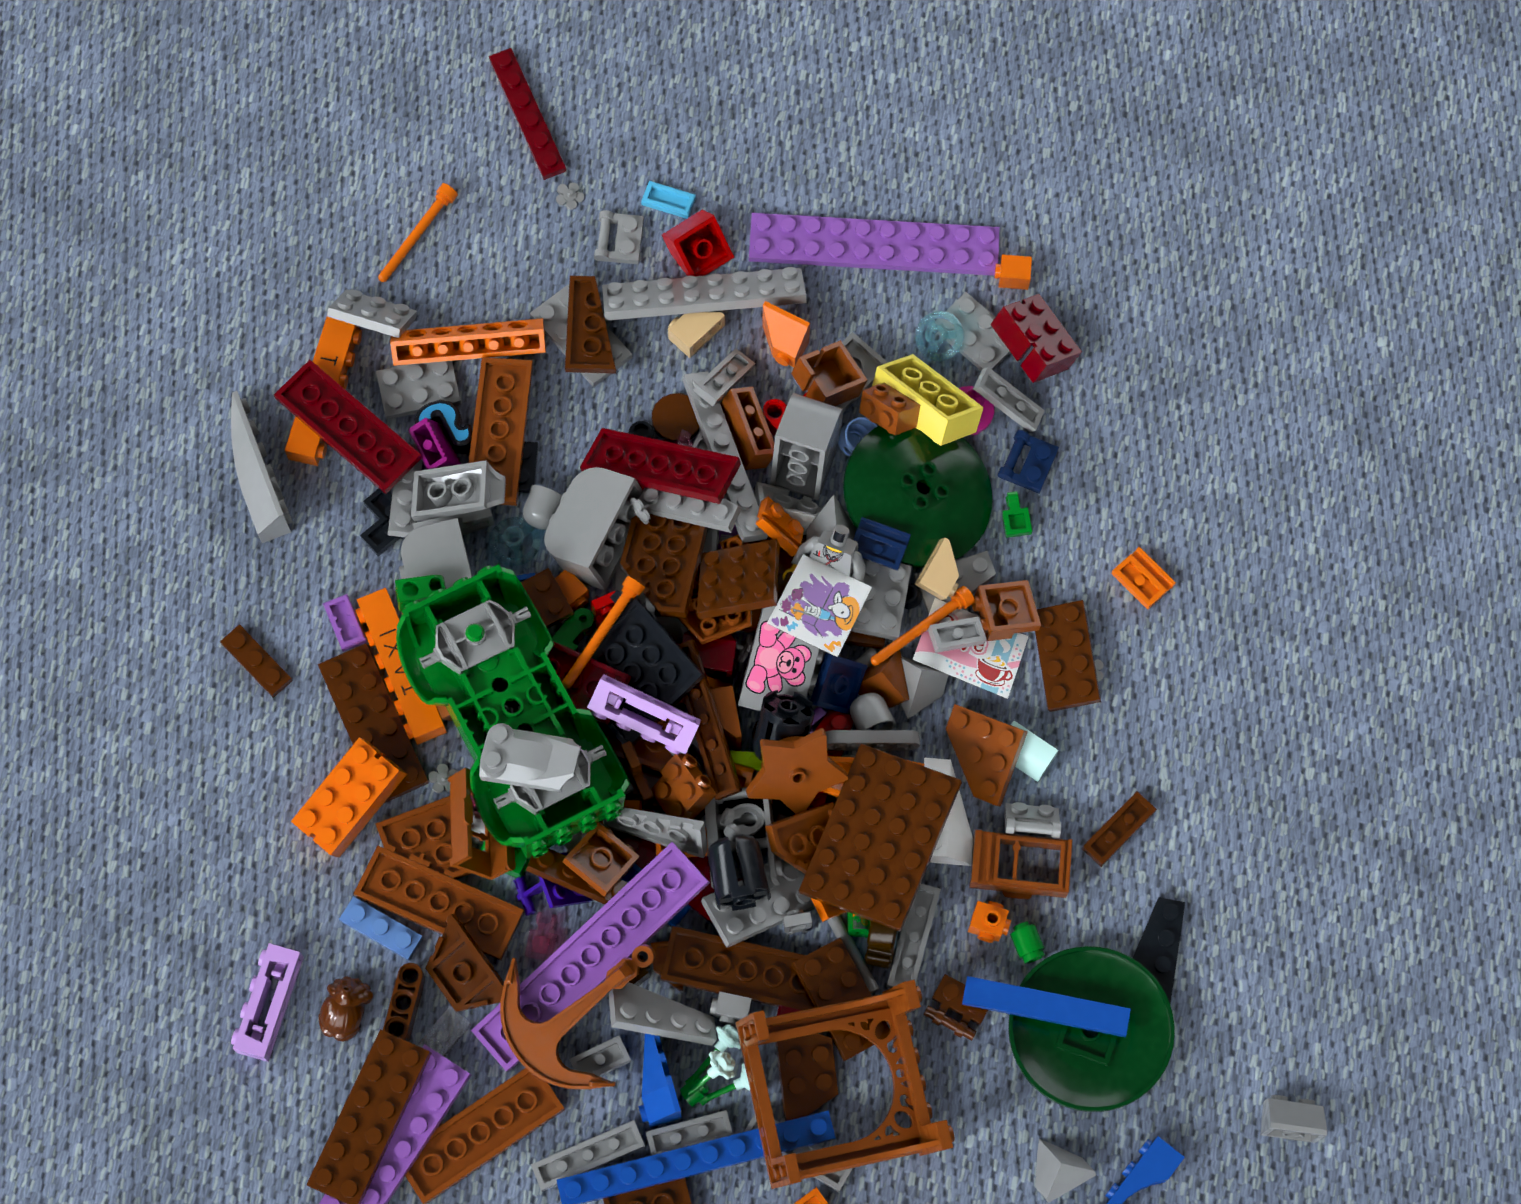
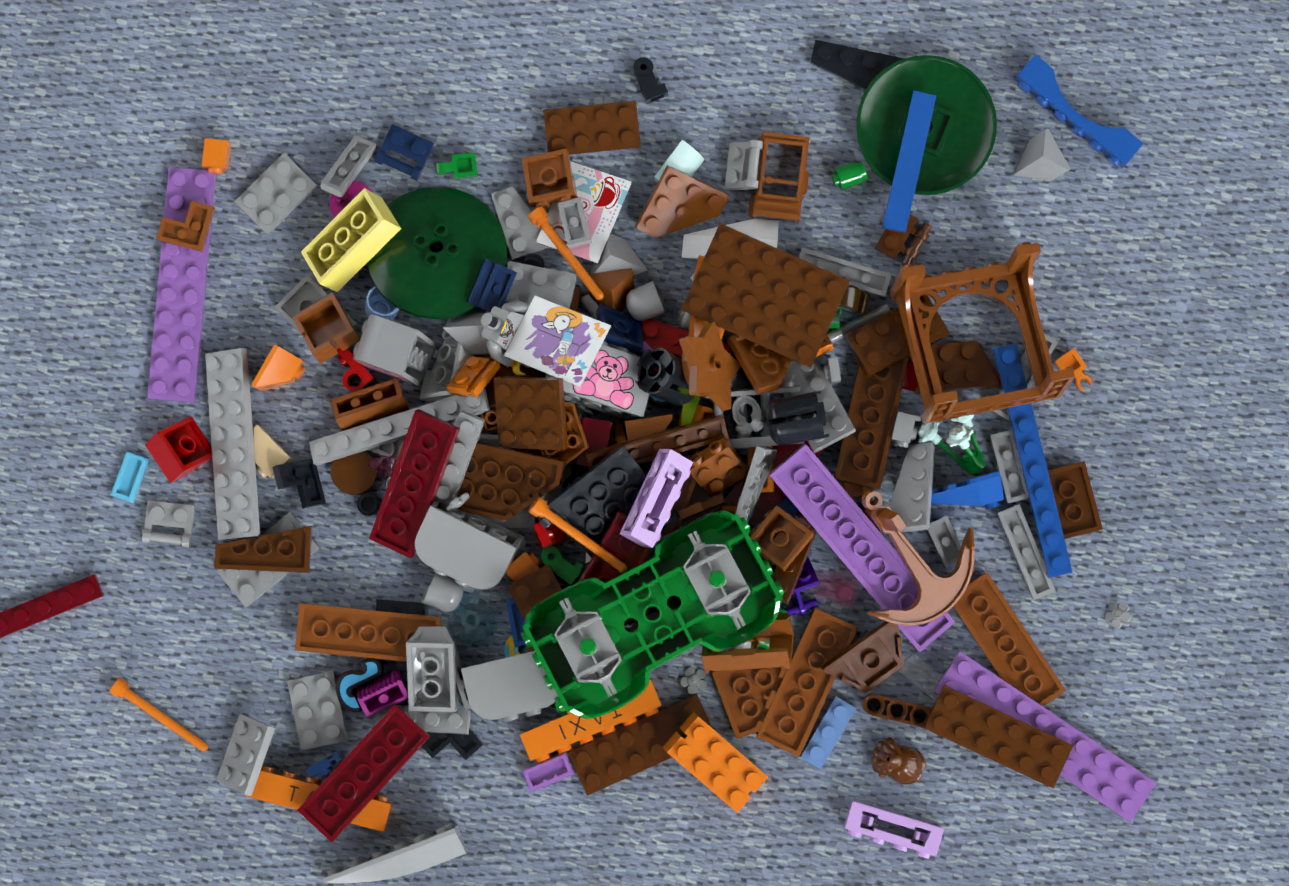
camera: 85 degrees left, 15 degrees up
reddish brown plate [220,624,293,698] -> none
orange brick [390,318,546,366] -> none
green leg [395,575,446,611] -> none
light grey slope [479,723,581,792] -> none
light grey plant [556,182,584,210] -> none
light grey plate [693,348,756,406] -> none
light grey beam [825,730,921,751] -> none
dark orange brick [859,383,921,435] -> none
clear light blue piece [915,311,964,361] -> none
tan slope [915,538,959,600] -> none
orange brick [967,901,1011,943] -> none
dark red piece [990,294,1082,383] -> none
reddish brown plate [1082,791,1157,867] -> none
orange plate [1111,547,1176,610] -> none
none -> dark orange plate [156,200,215,253]
none -> black plate [272,459,326,509]
none -> dark blue plate [306,750,346,778]
none -> black leg [633,57,668,104]

